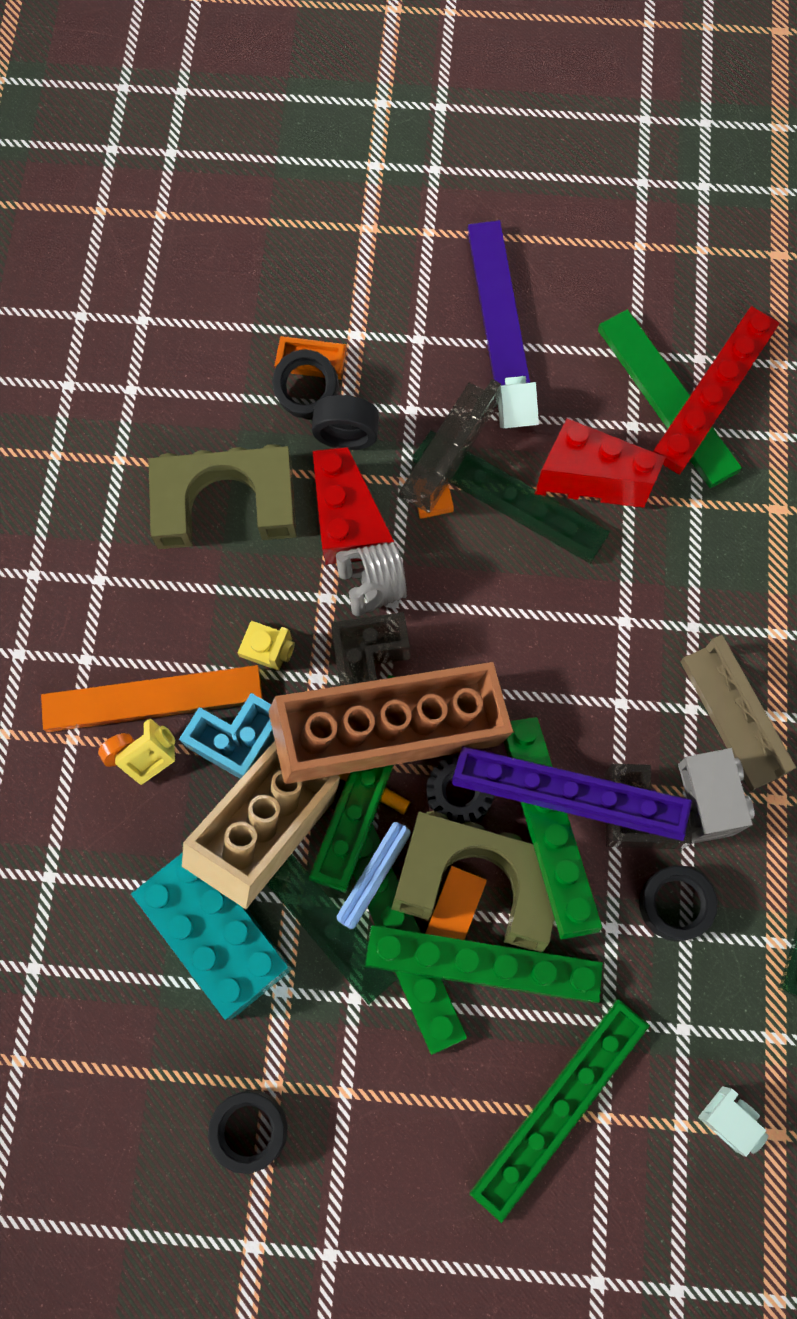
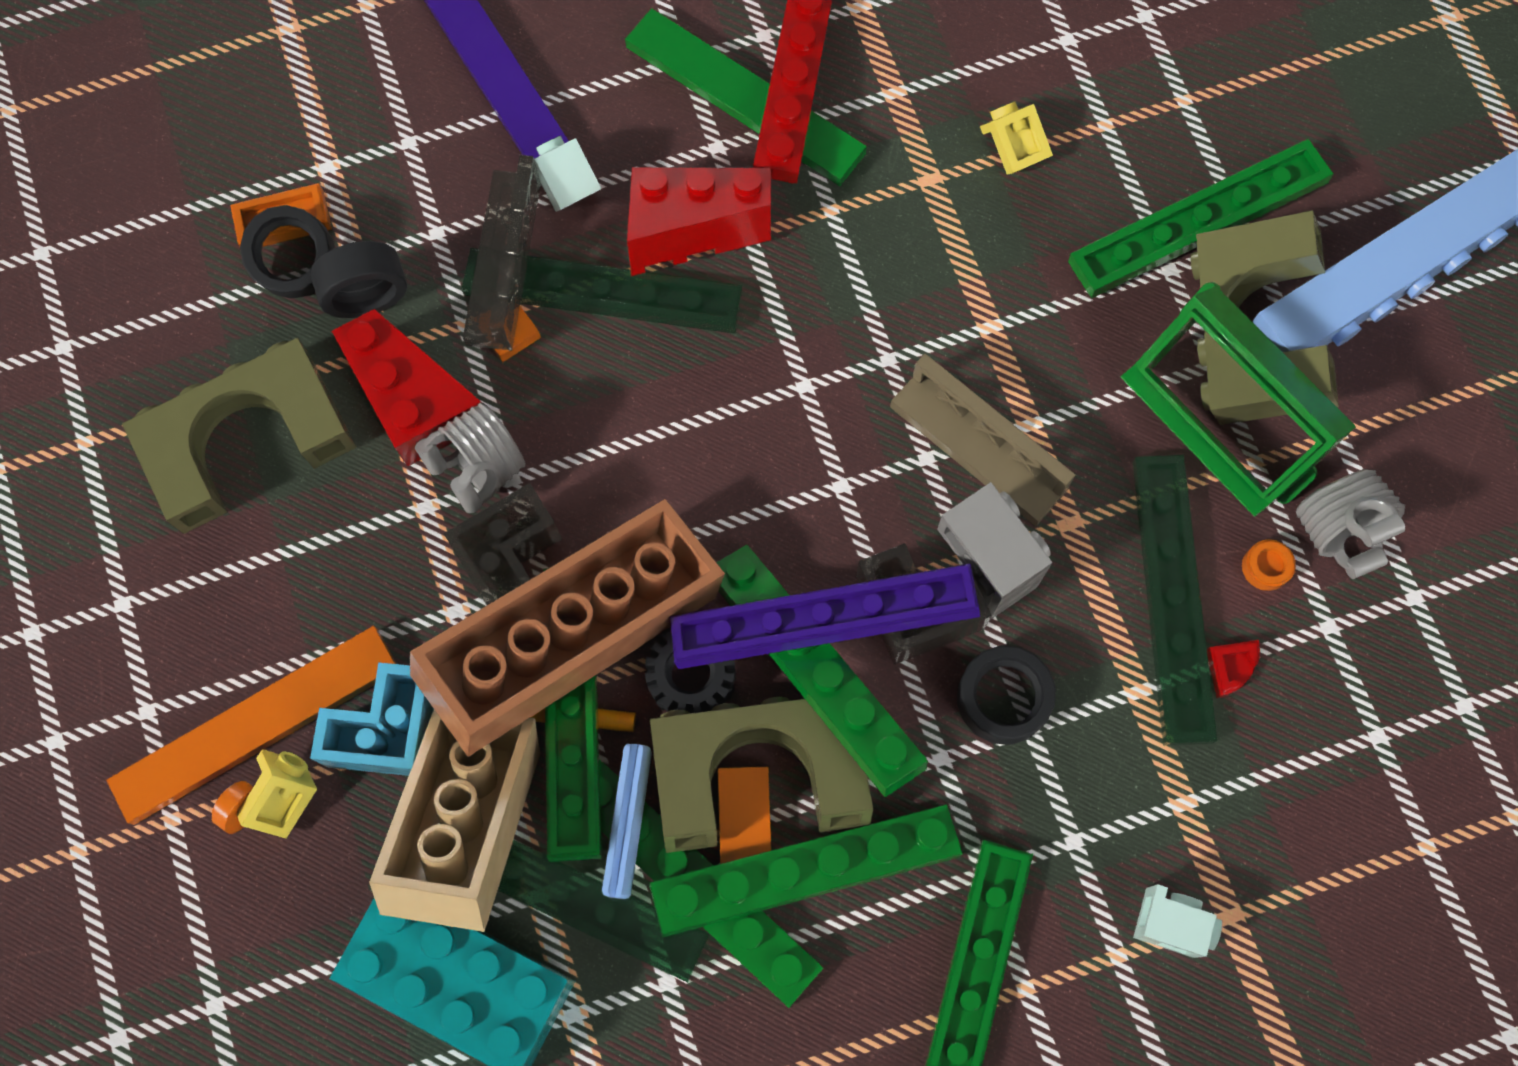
camera: 25 degrees left, 0 degrees up
light yellow bracket [237,621,295,671] -> none

